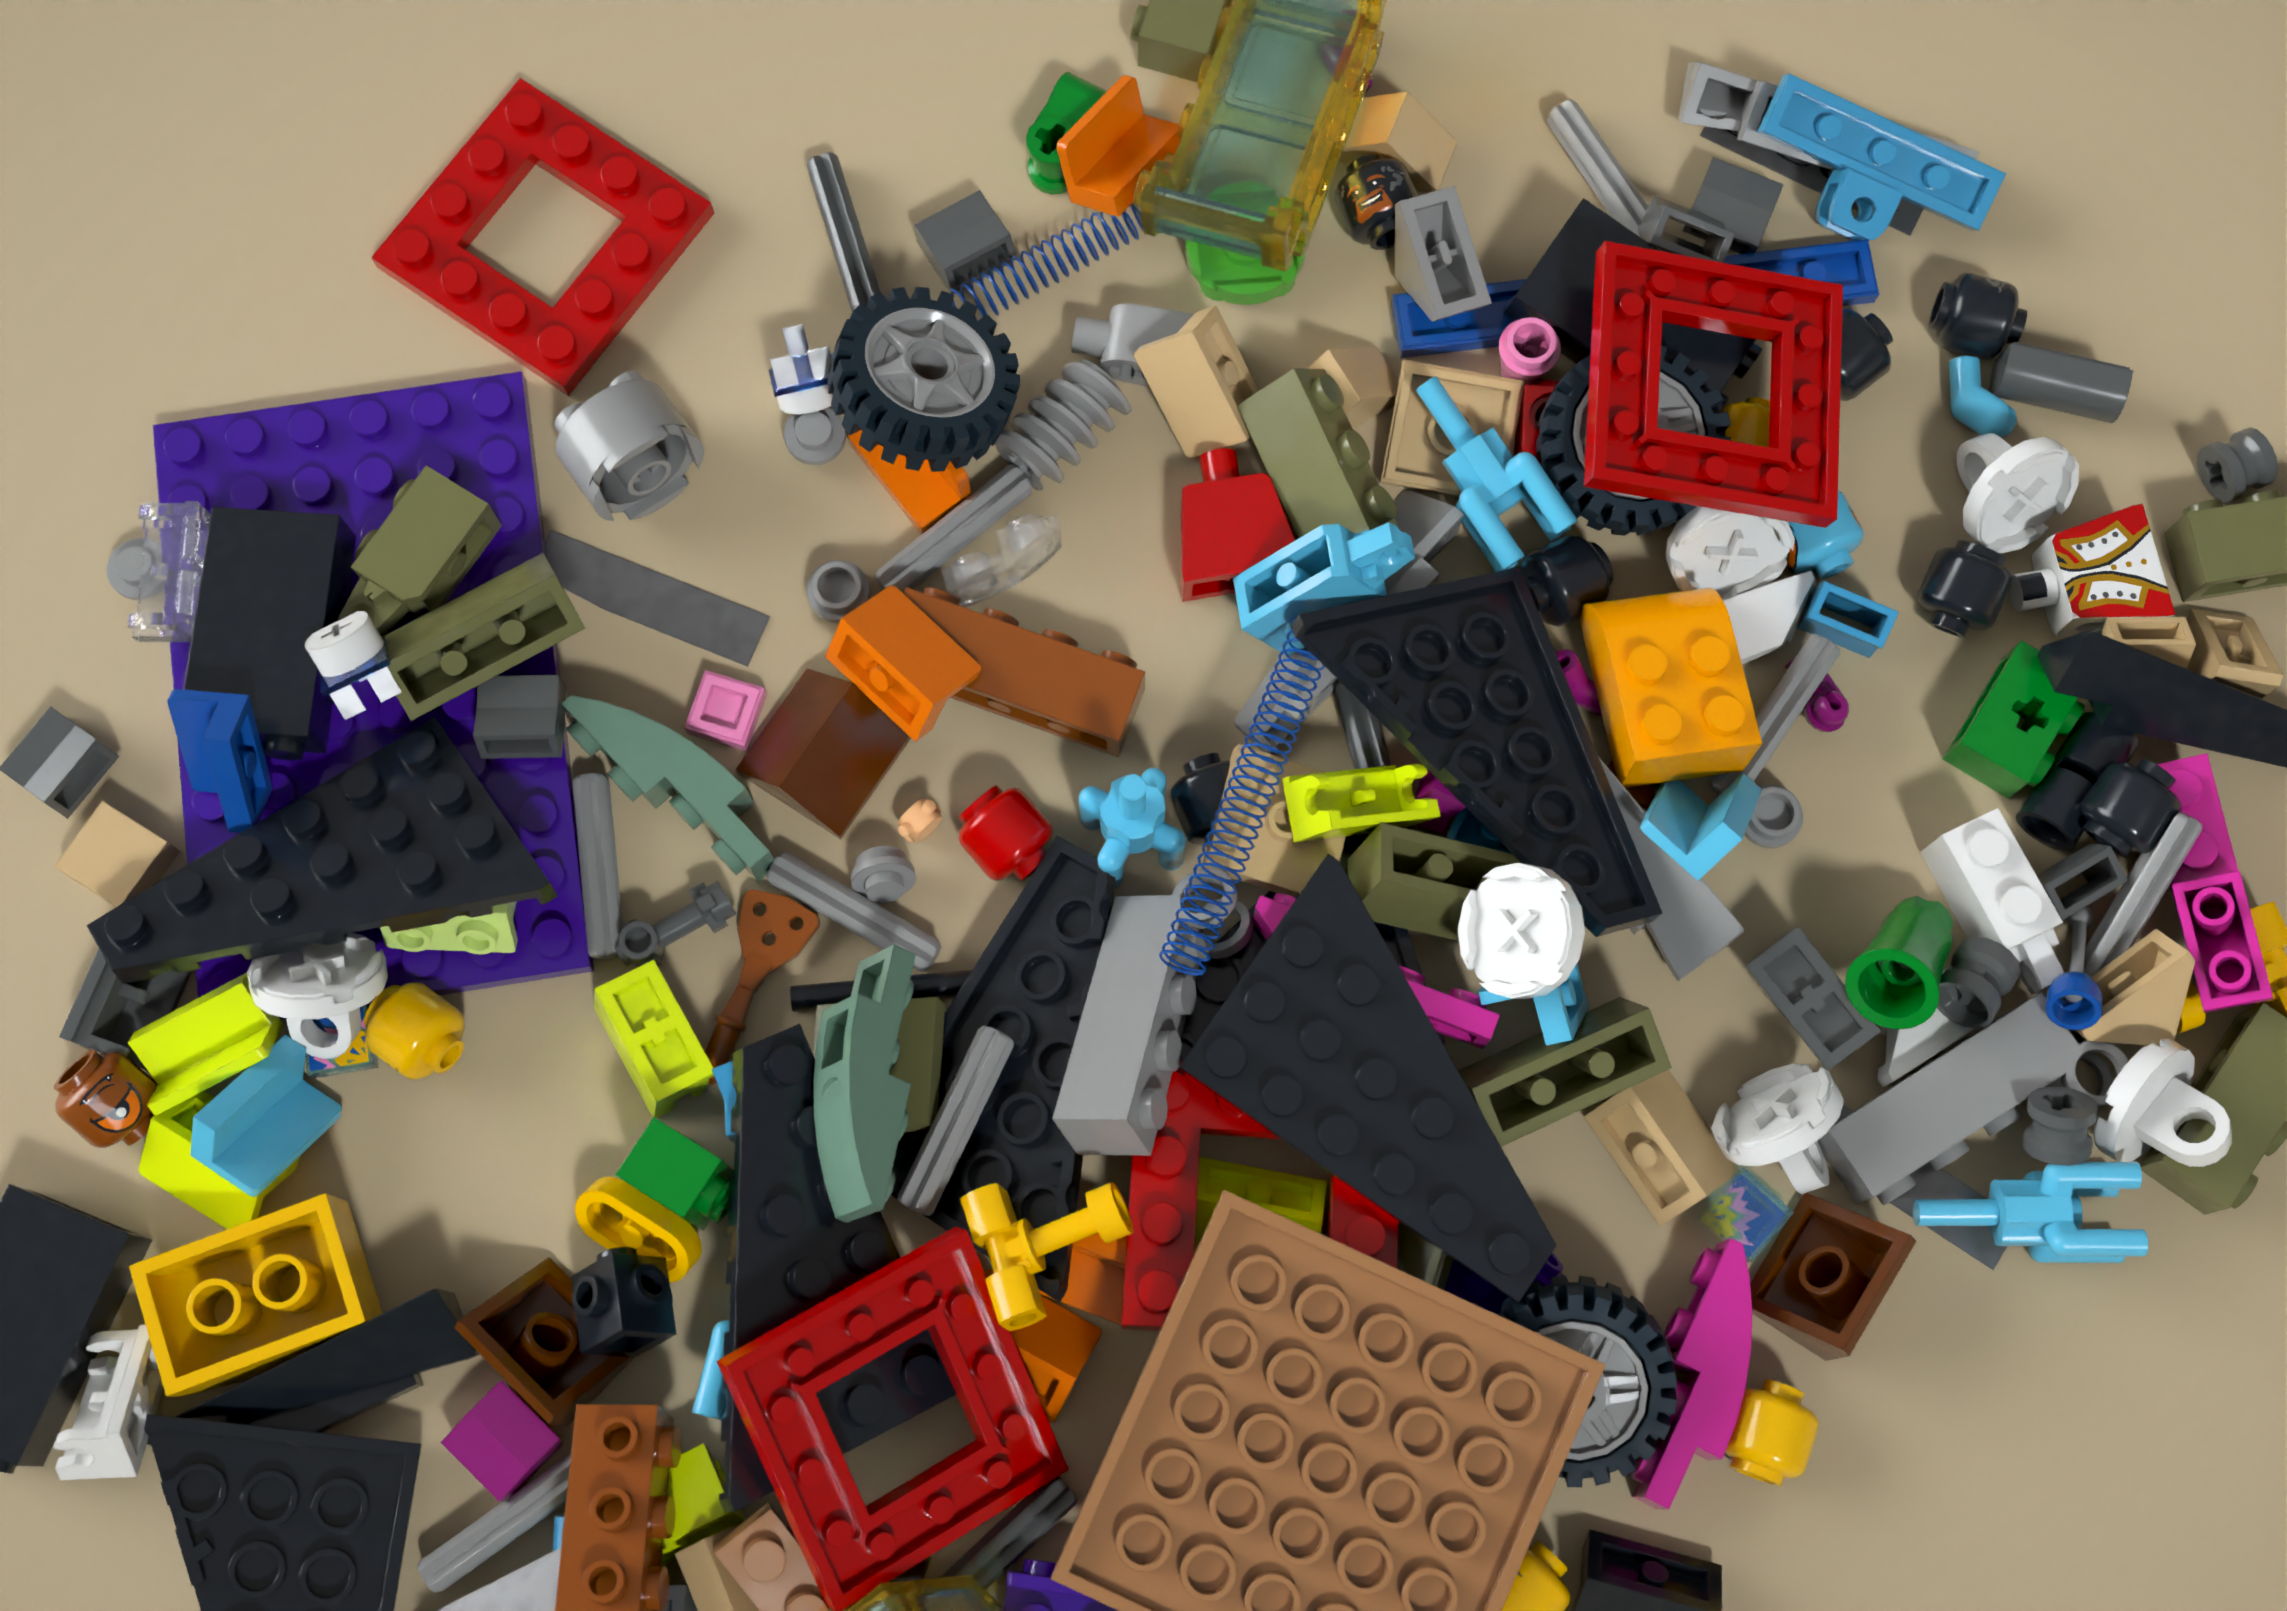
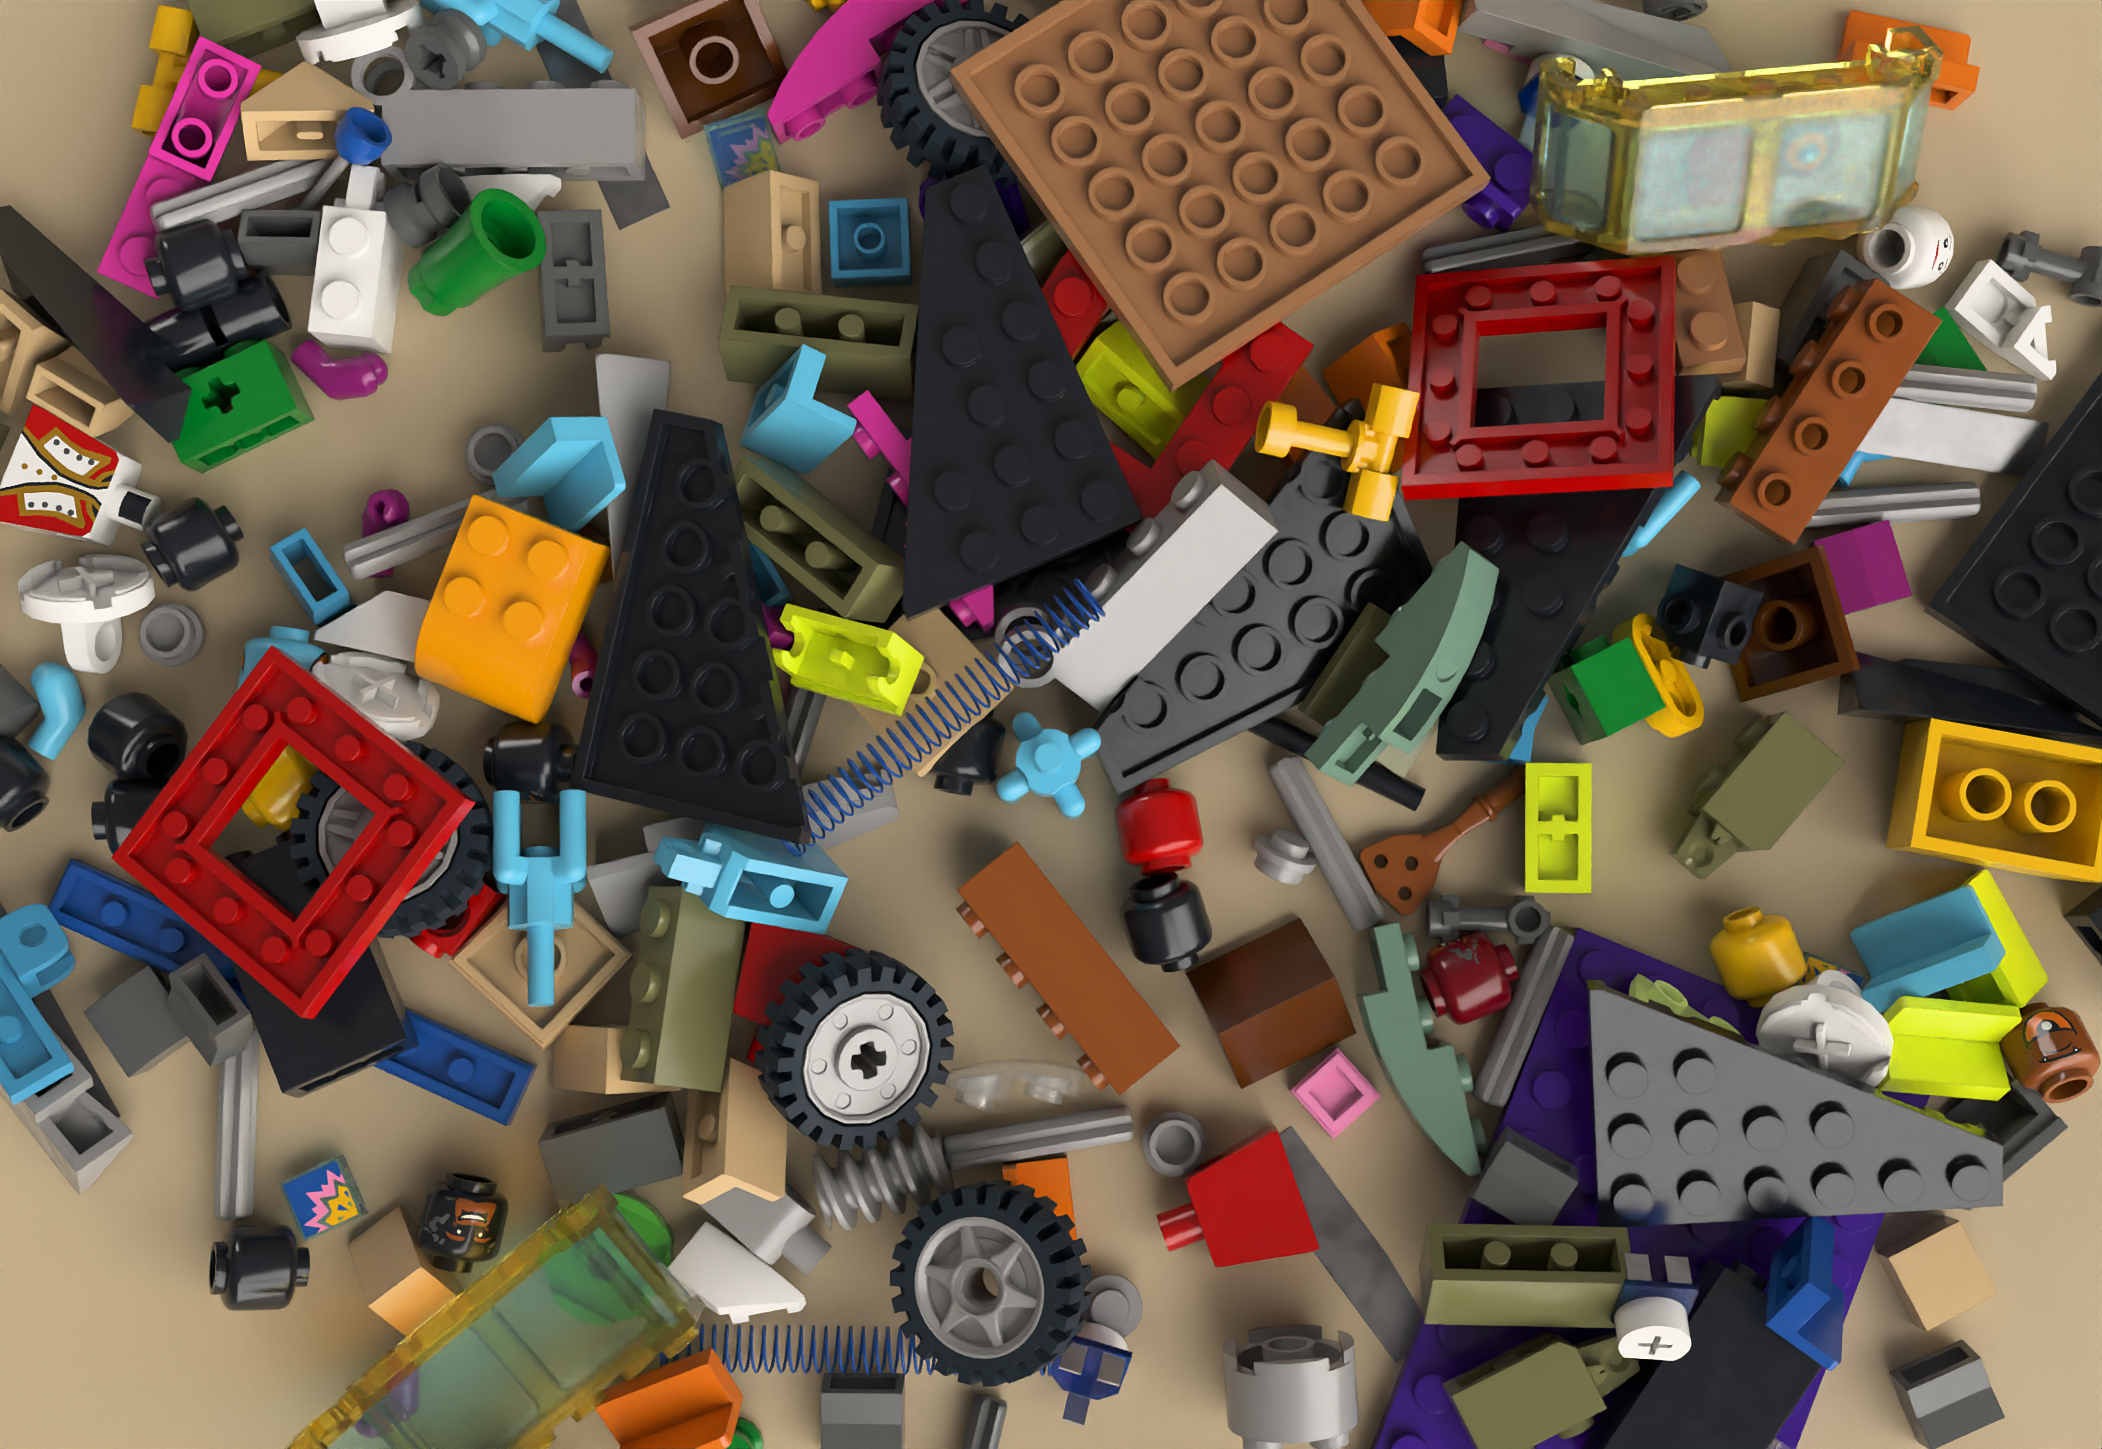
camera: 145 degrees left, 10 degrees up
orange panel [825,586,981,742] -> none
light nougat piece [897,798,943,843] -> none
light grey axle [897,1026,1014,1216] -> none
light grey slope [1394,186,1492,322] -> none
white tile [1458,863,1585,999] -> none
bright pink cone [1499,317,1561,386] -> none
white tile [1712,1064,1844,1194] -> none
none -> black head [87,692,188,781]
none -> light grey plate [139,603,205,667]
none -> black head [209,1225,310,1311]
none -> tile [278,1154,369,1242]
none -> magenta arm [291,339,388,400]
none -> dark grey hinge [538,1091,685,1209]
none -> white slope [665,1221,806,1324]
none -> wheel [755,948,954,1150]
none -> dark azure piece [829,198,912,288]
none -> black head [1120,872,1212,972]
none -> red torso [1156,1124,1320,1267]
none -> dark red head [1418,931,1519,1025]
none -> olive hinge [1671,711,1845,879]

